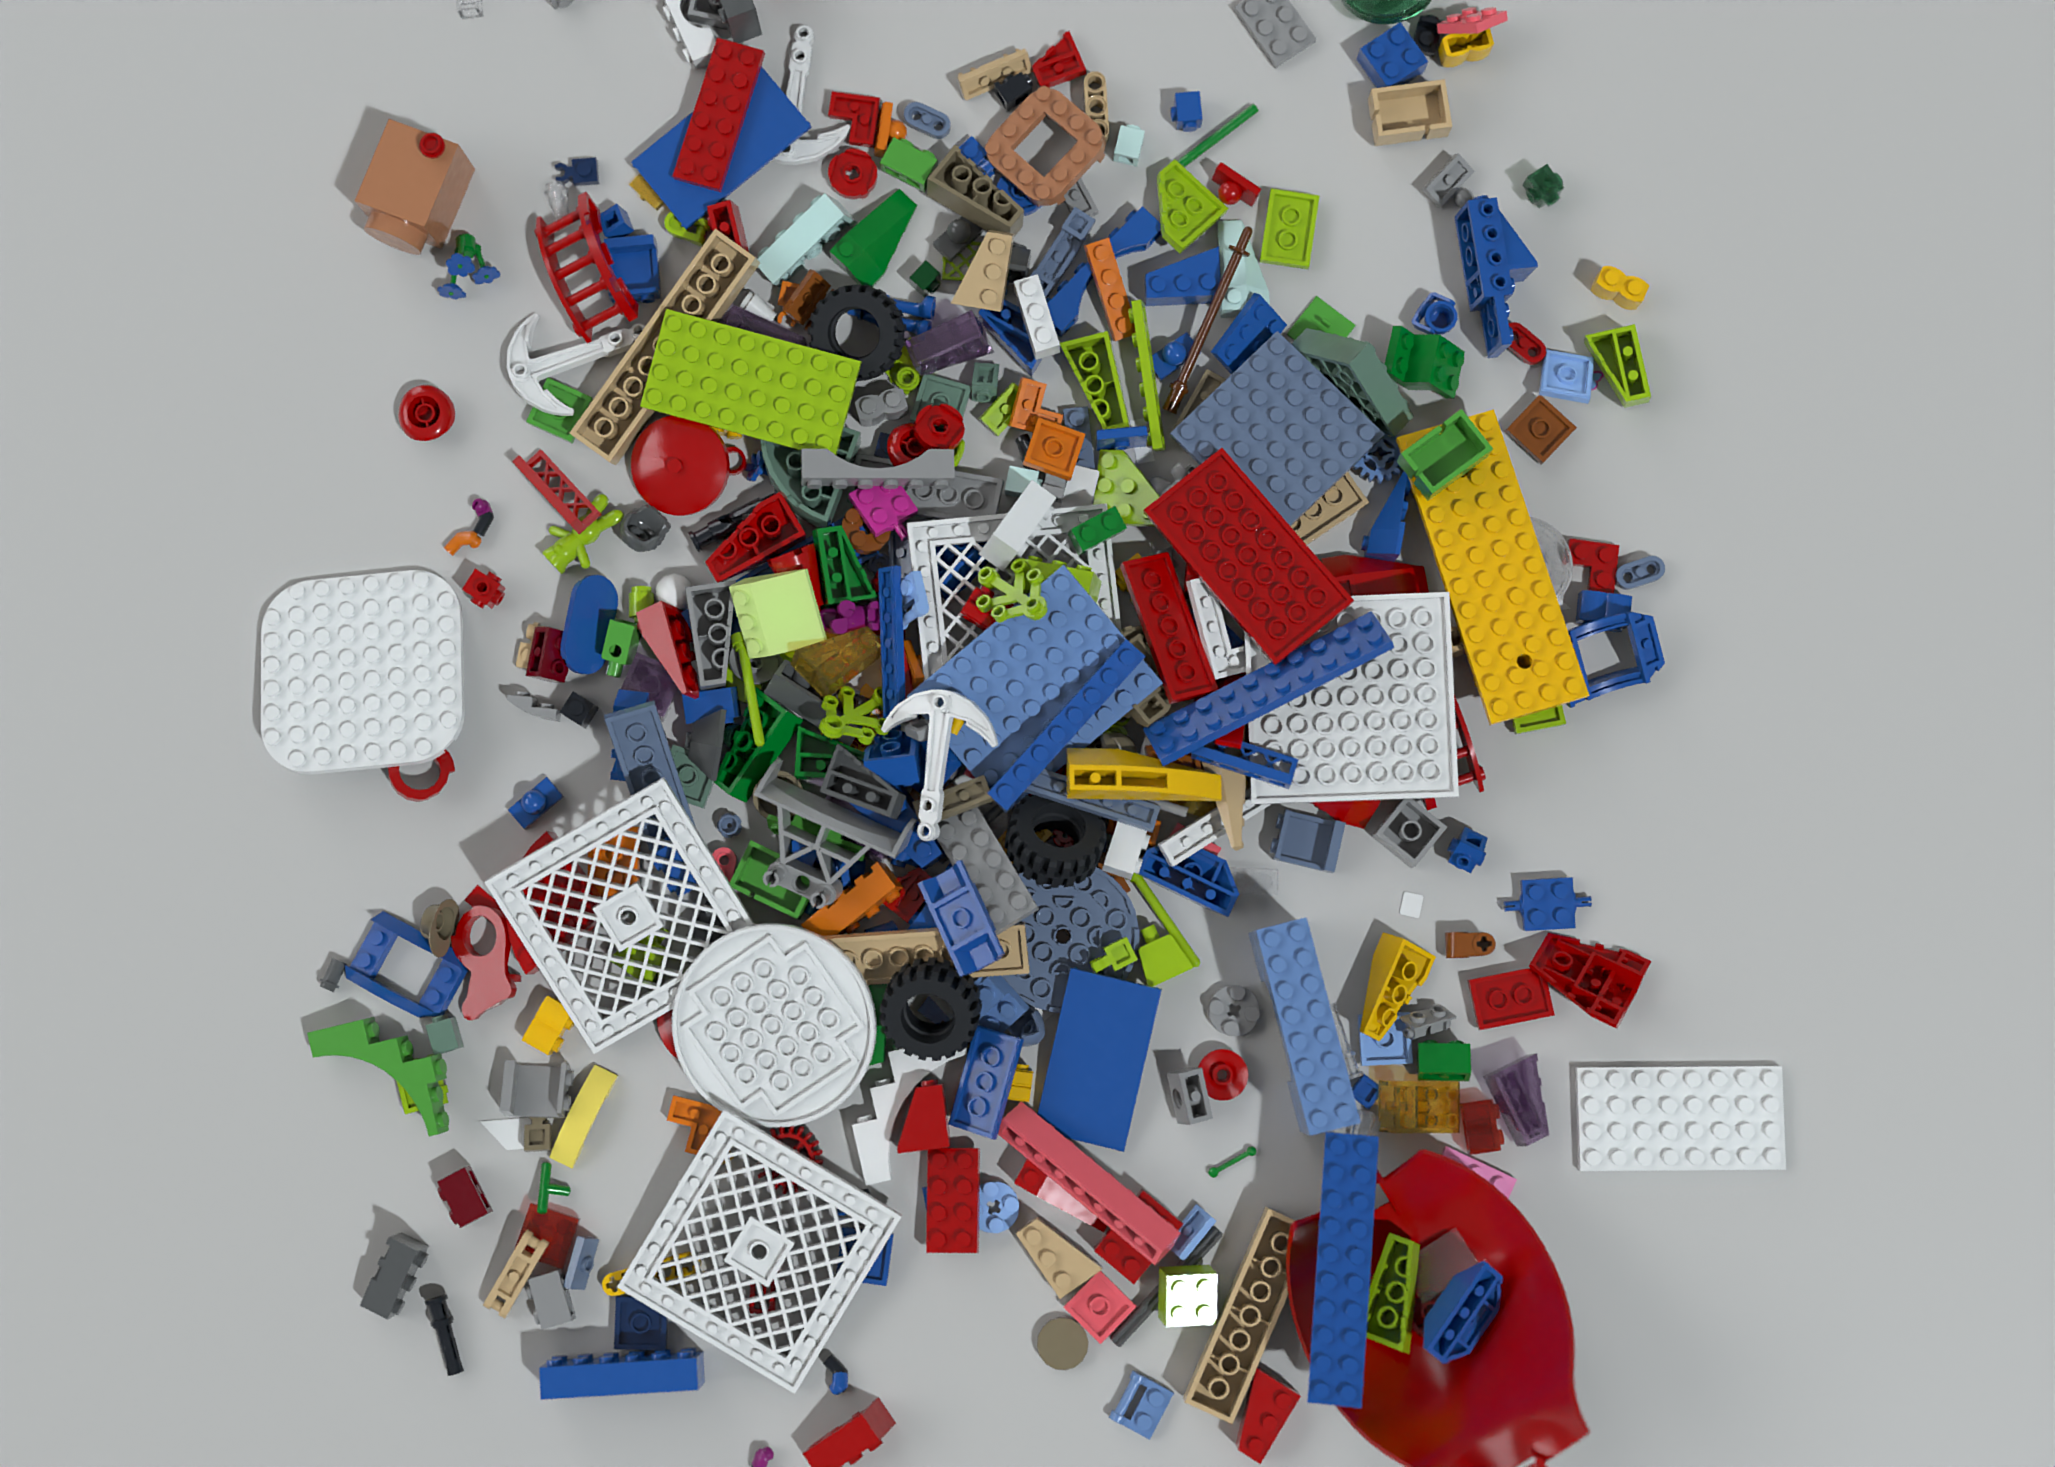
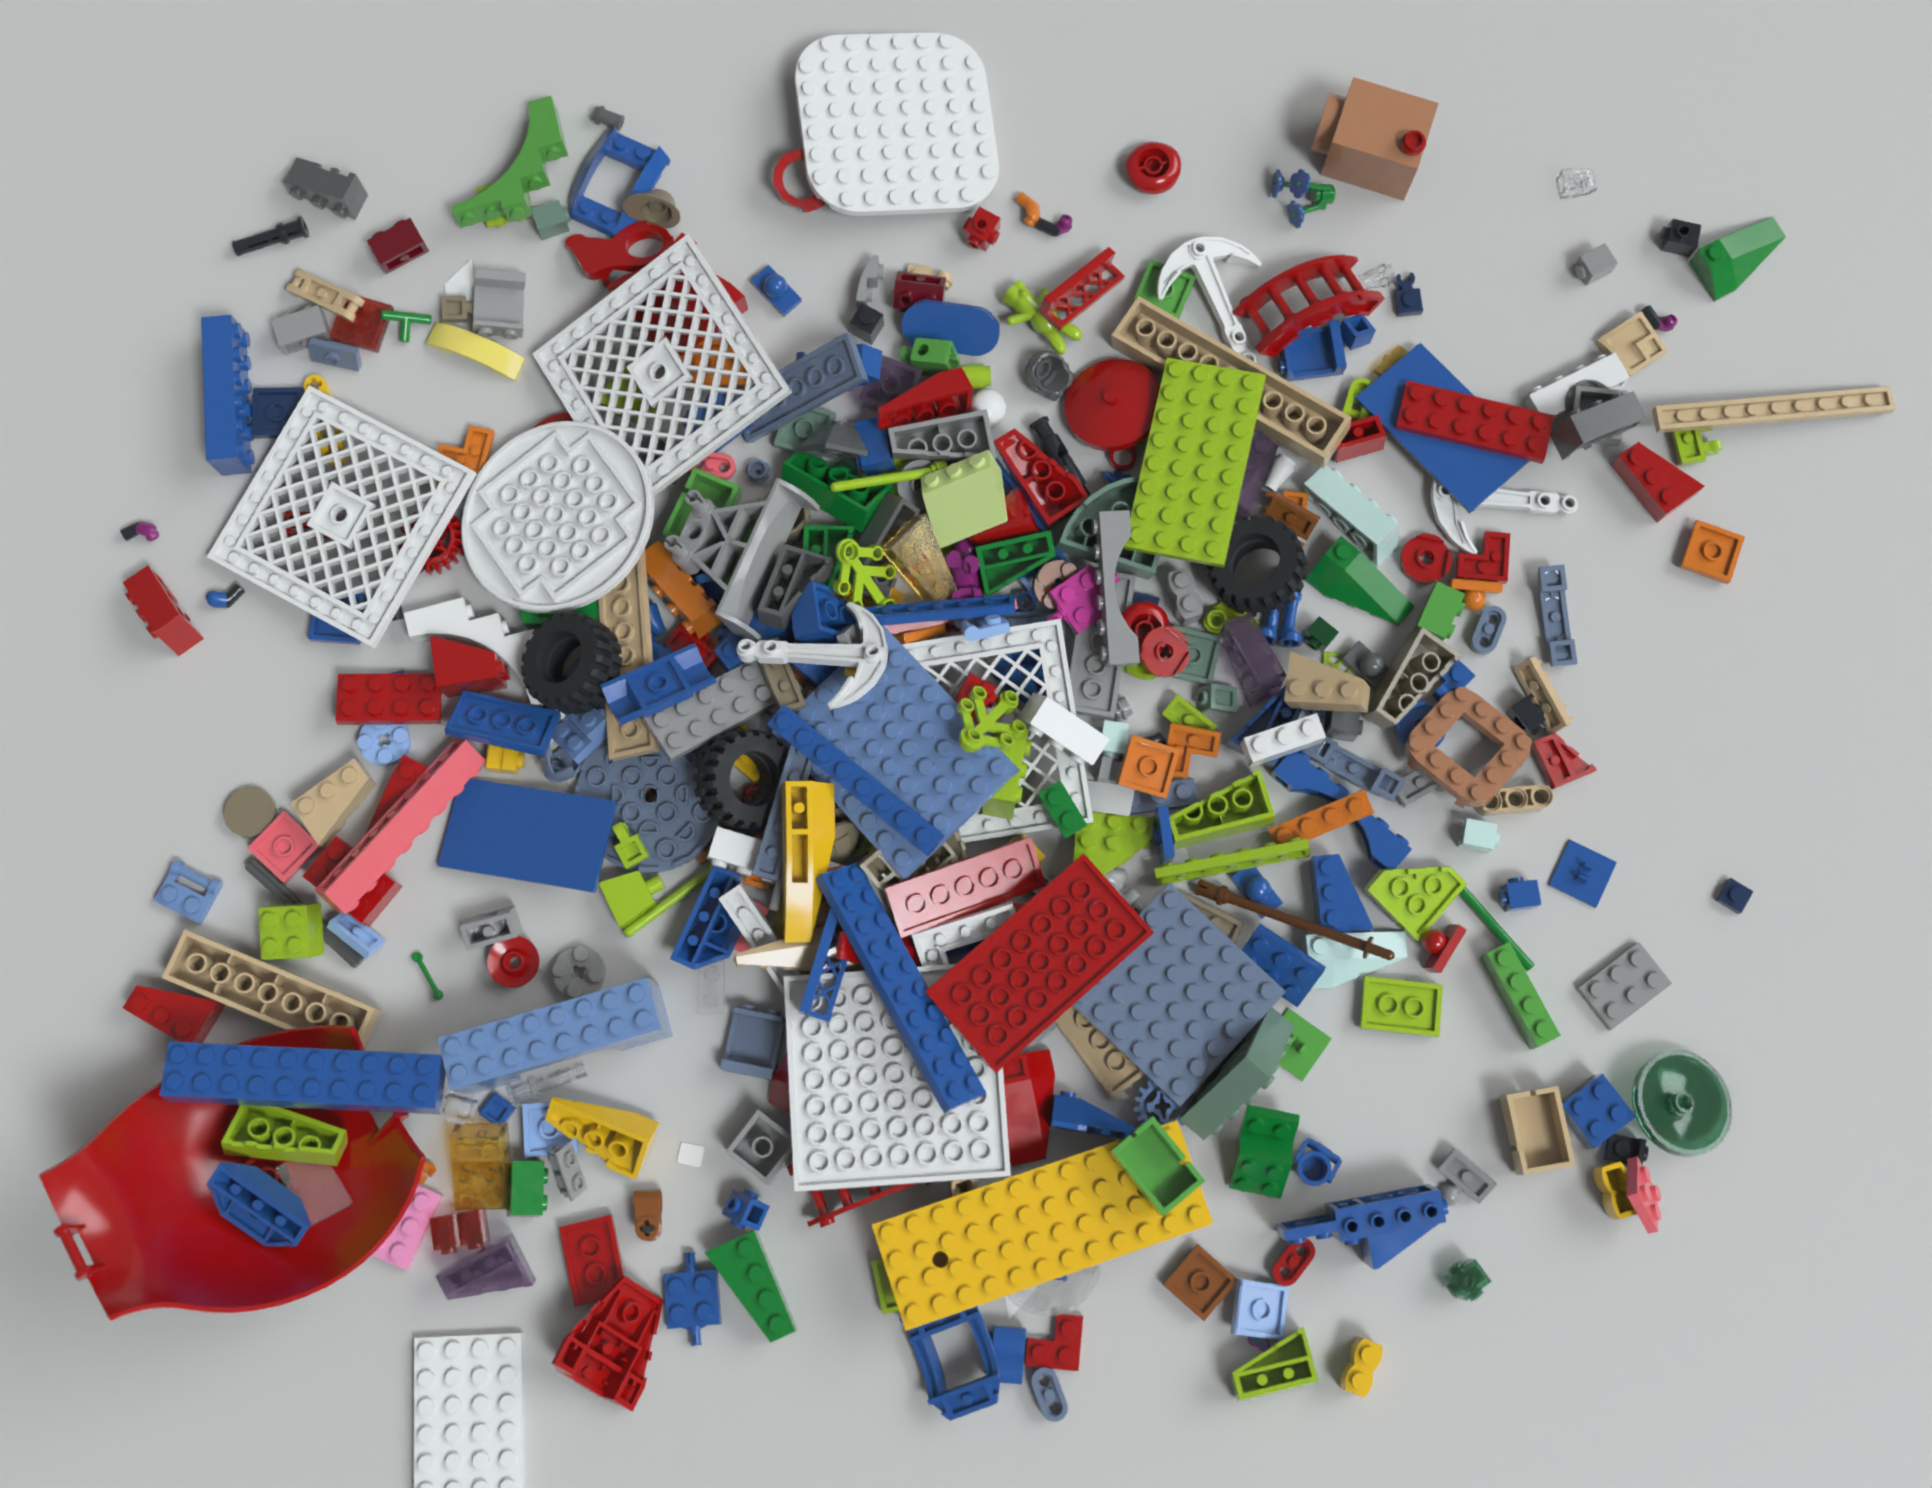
camera: 85 degrees right, 5 degrees down
yellow brick [522,995,574,1055] -> none
none -> green wedge [704,1230,798,1343]
none -> light grey plate [1115,696,1133,720]
none -> bright green brick [1480,942,1561,1050]
none -> sand blue slope [1538,564,1578,667]
none -> blue piece [1549,840,1617,908]

